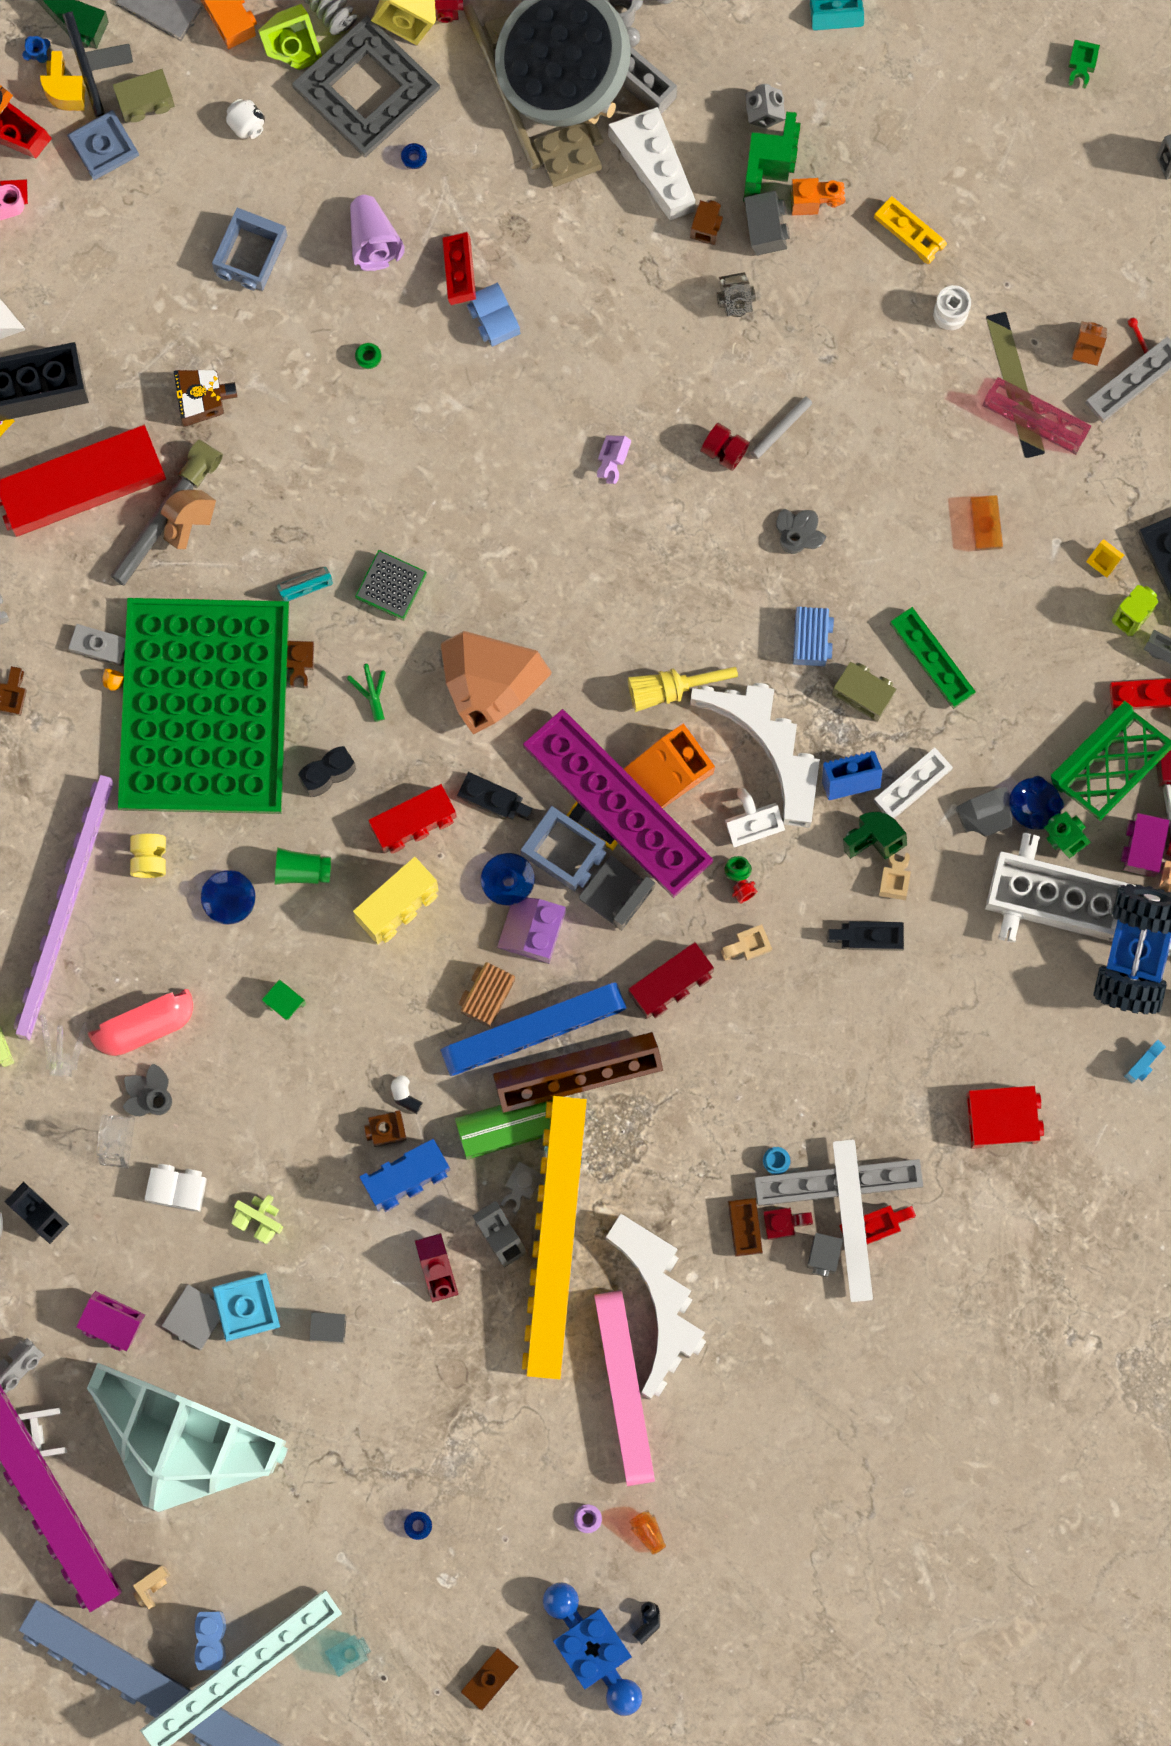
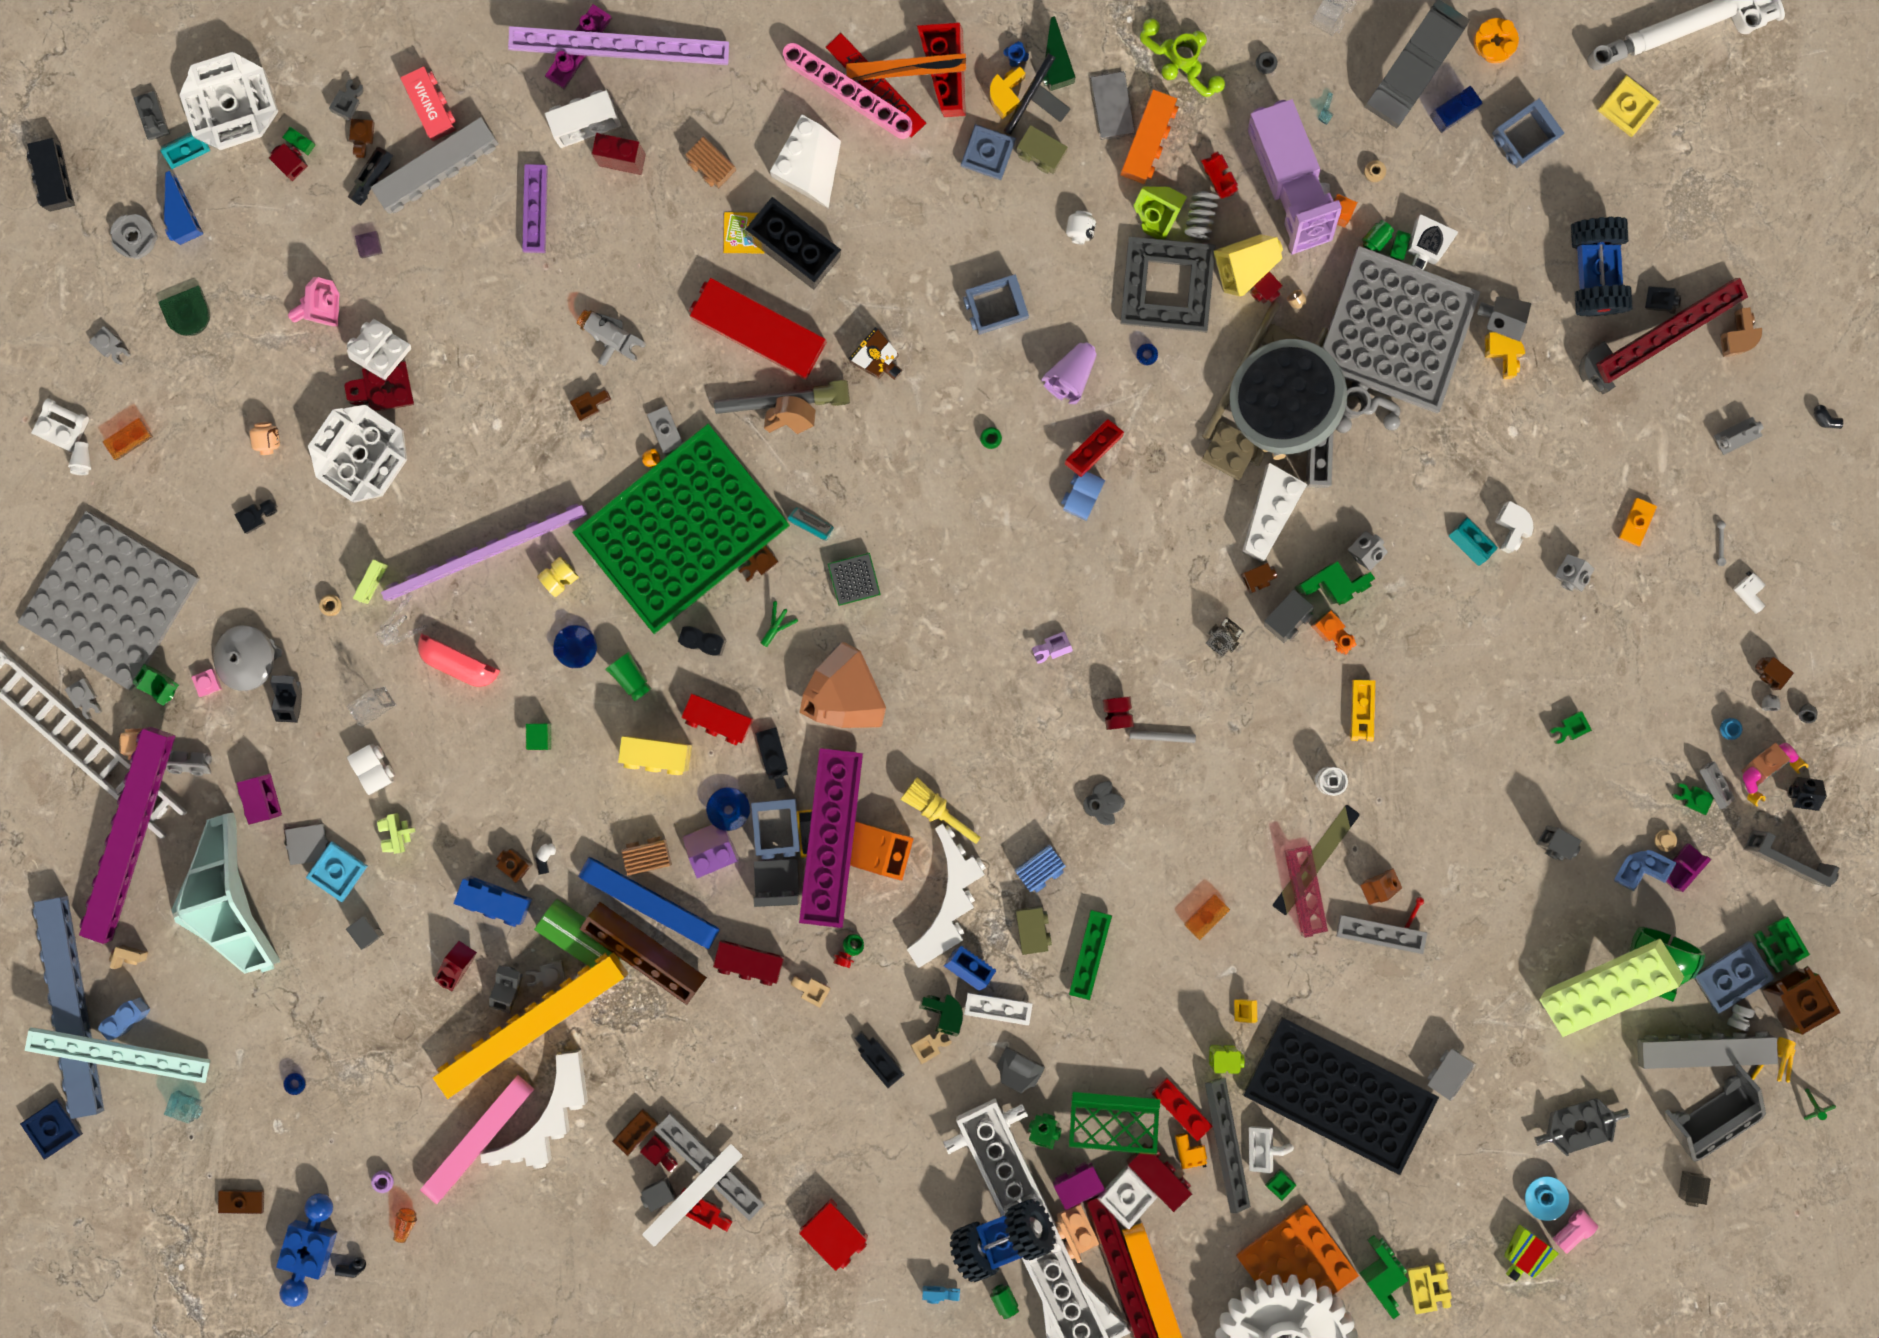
camera: 55 degrees right, 10 degrees up
dark grey plate [123,1064,172,1117] -> none
white plate [725,788,785,847] -> none
dark azure plate [763,1147,791,1175] -> none
clear blue dish [1009,776,1064,830] -> none

